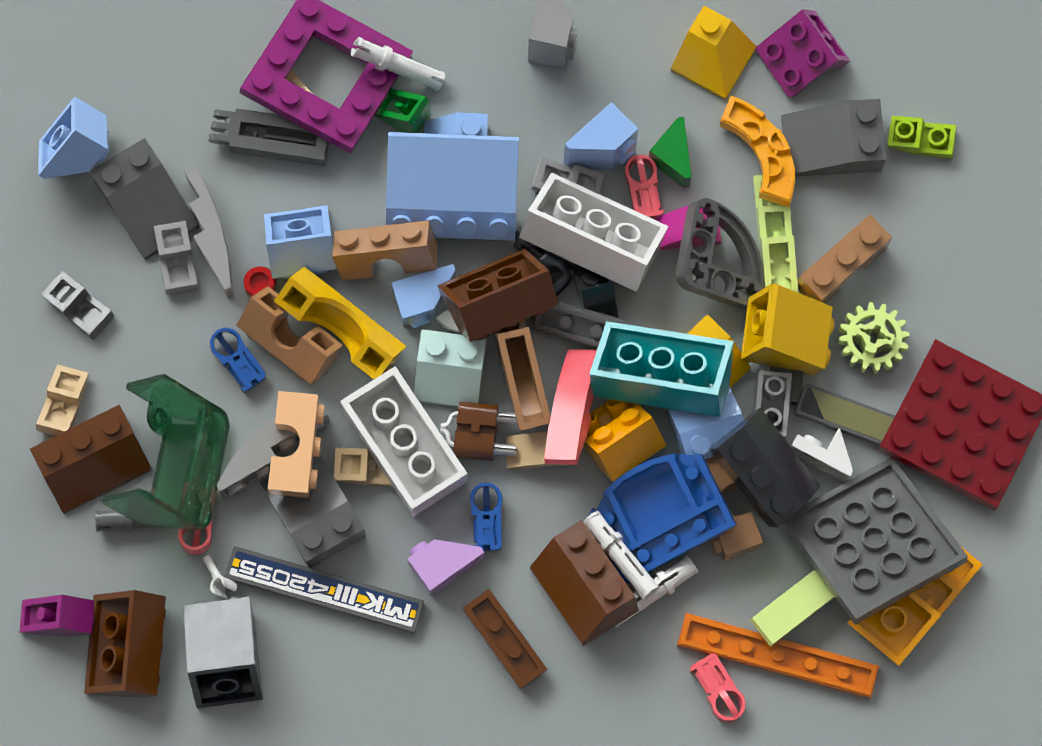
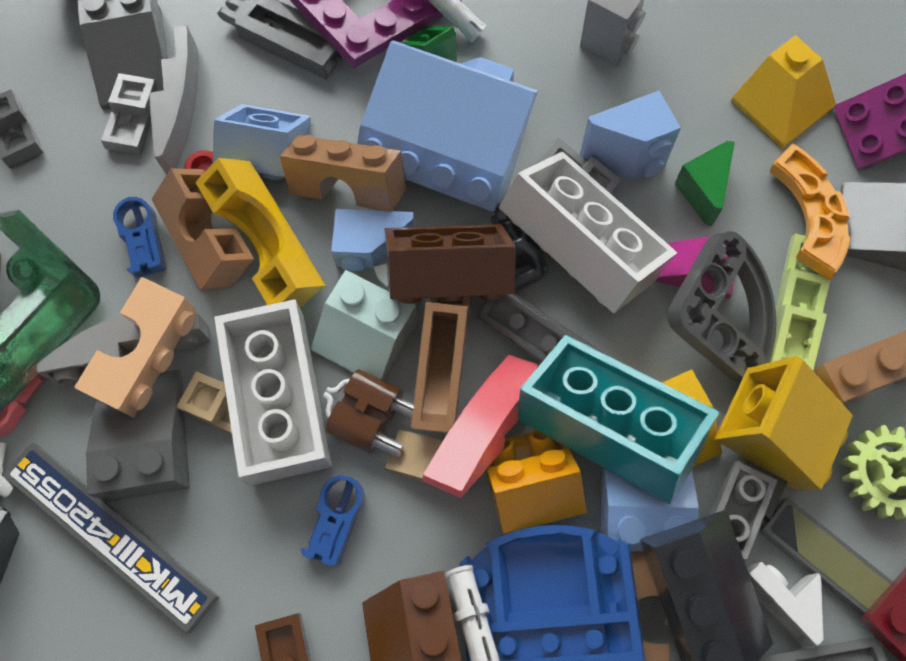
camera: 25 degrees right, 5 degrees down
lavender slope [407,539,485,596] -> none
black slope [572,265,619,318] -> none
coral piece [625,155,664,219] -> none

